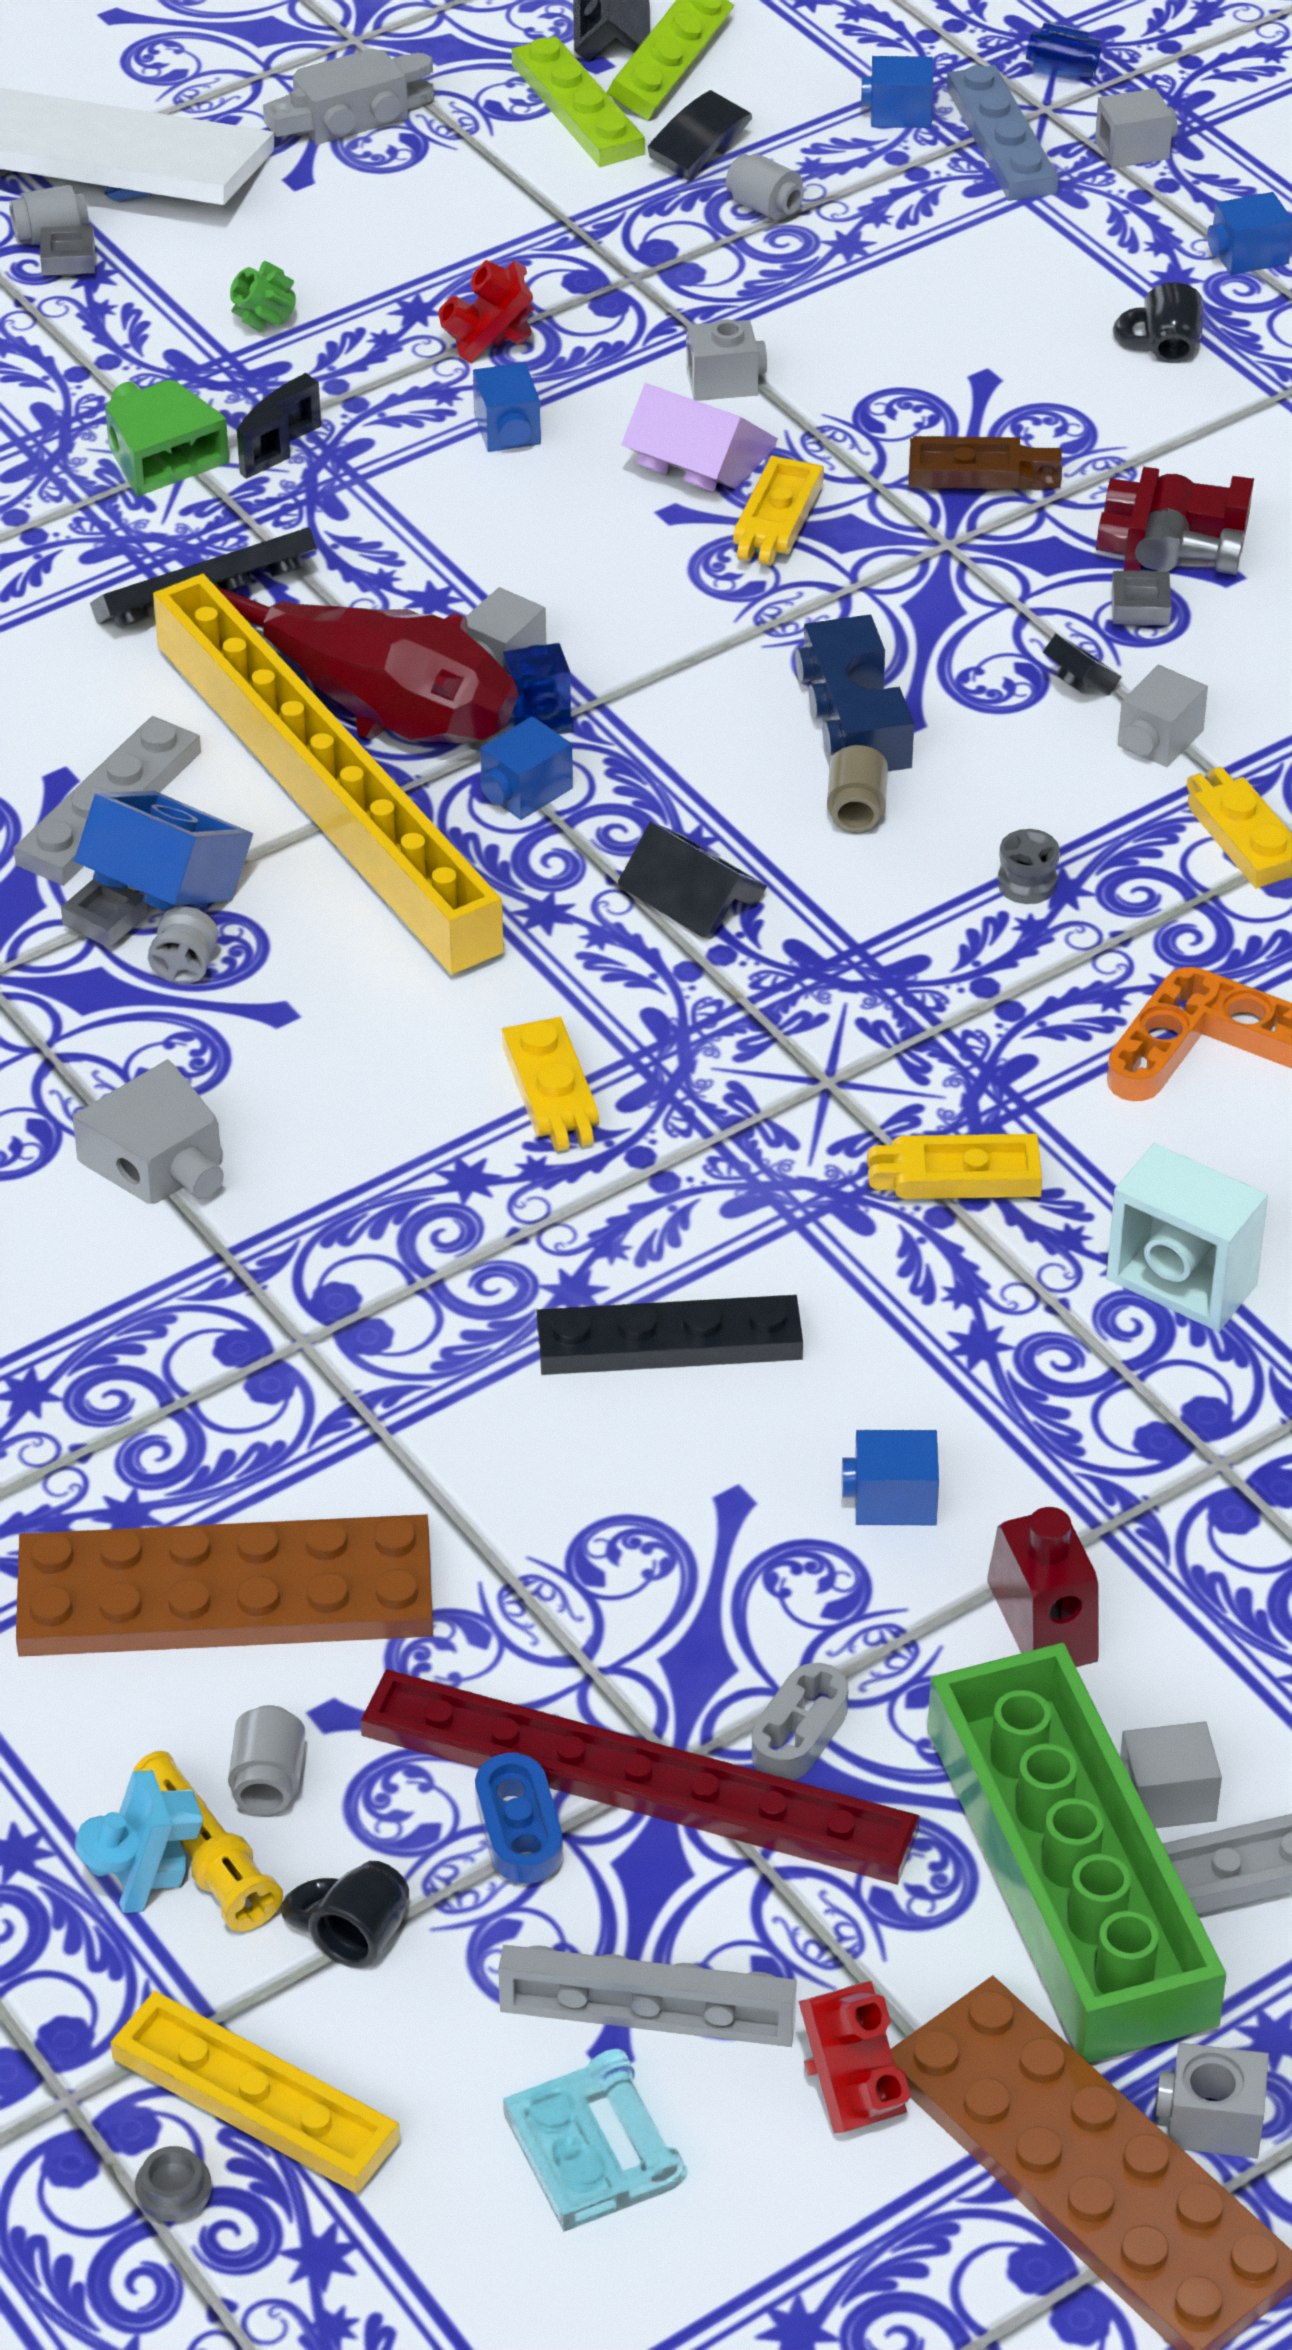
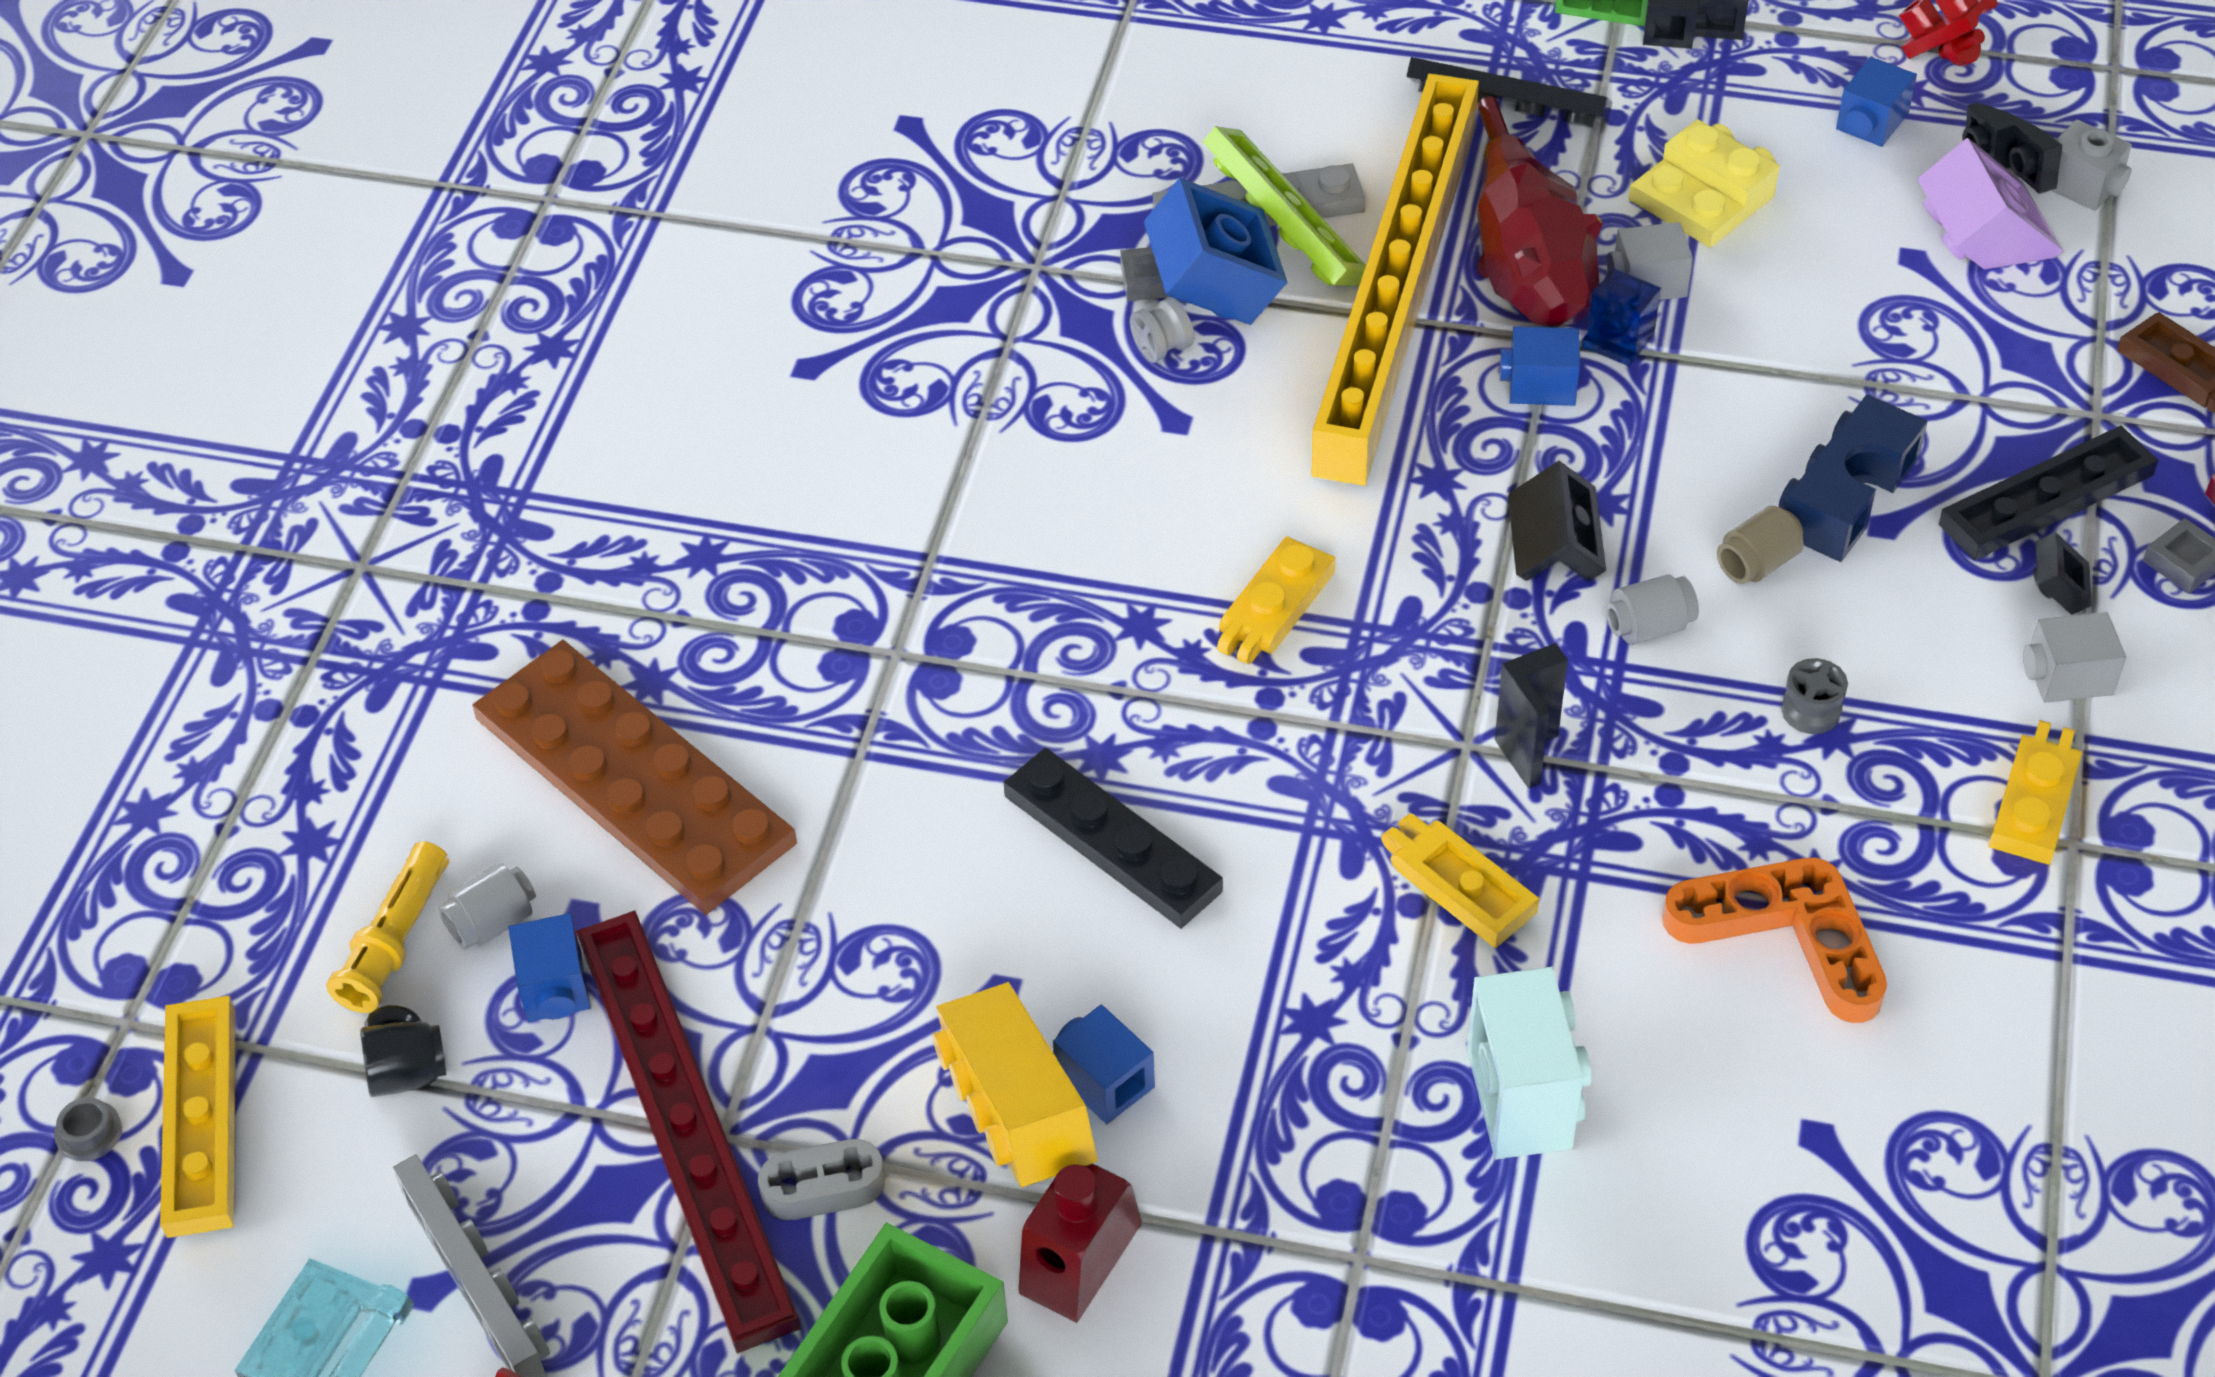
camera: 50 degrees right, 5 degrees up
light grey torso [72,1059,224,1203] -> none
medium azure hips [75,1770,203,1913] -> none
blue plate [475,1753,563,1883] -> none
yellow hinge [733,456,824,566] -> none
none -> blue brick [508,913,591,1022]
none -> yellow brick [932,982,1098,1188]
none -> lime plate [1203,126,1366,287]
none -> black panel [1494,643,1568,788]
none -> light grey brick [1606,574,1699,645]
none -> light yellow plate [1629,119,1780,248]
none -> black plate [1938,425,2159,561]
none -> black slope [1962,103,2062,194]

